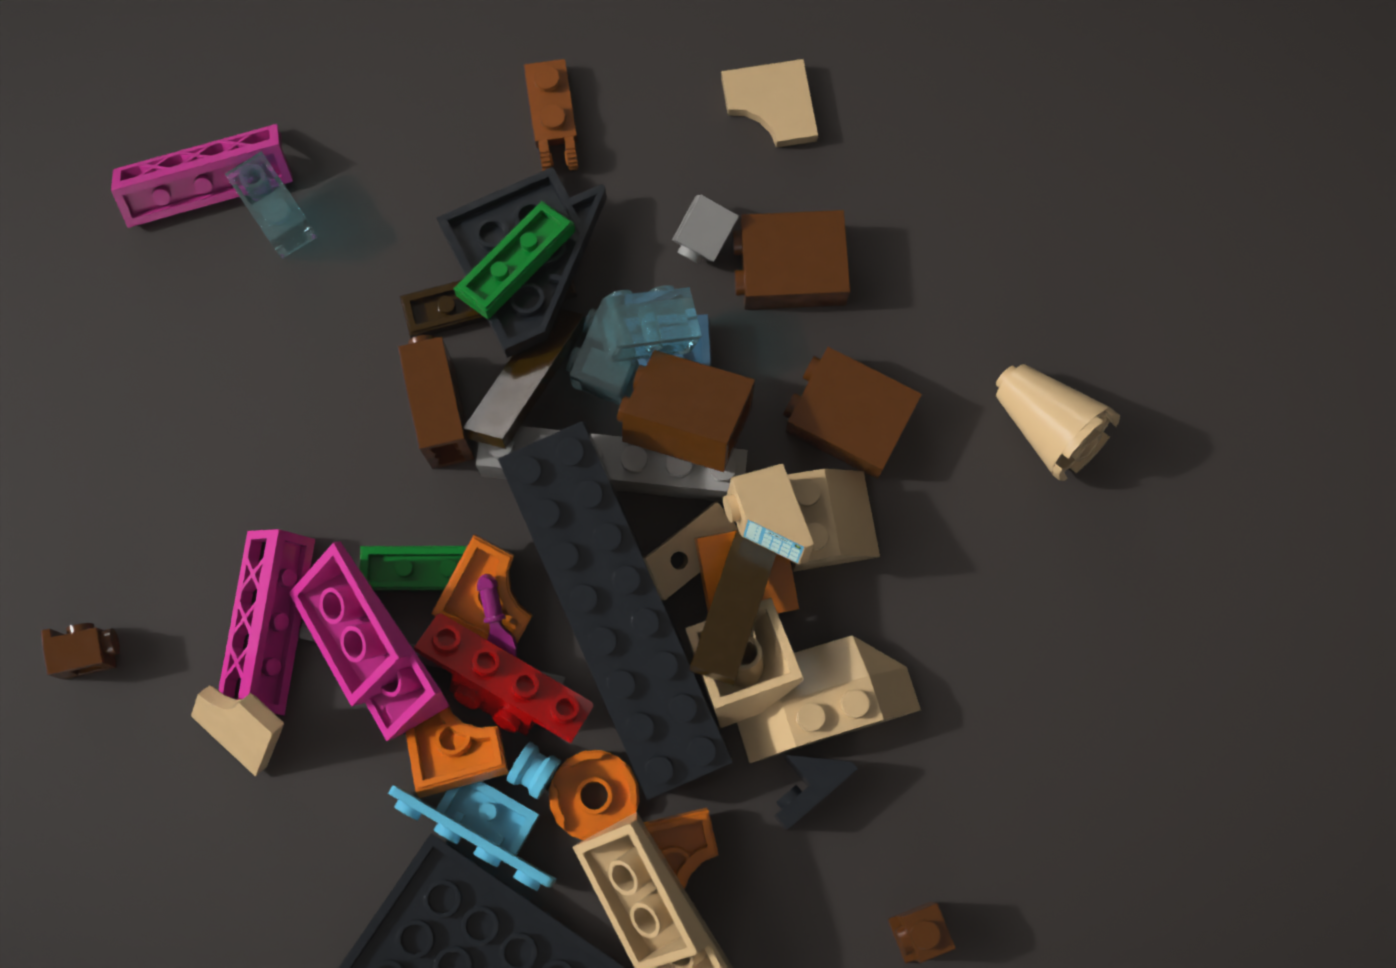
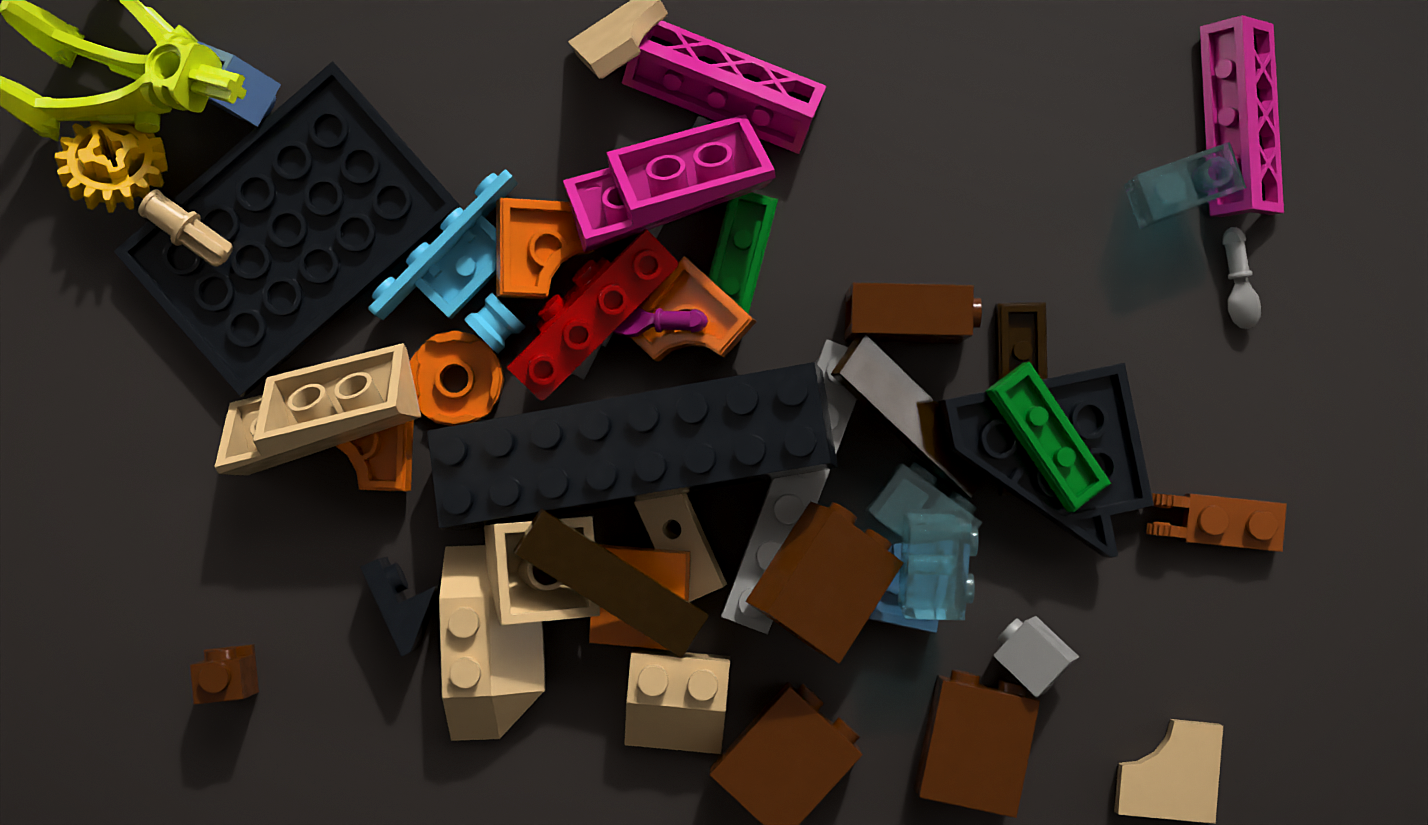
camera: 110 degrees right, 10 degrees up
tan slope [723,464,814,564] -> none
none -> light grey piece [1222,227,1261,329]

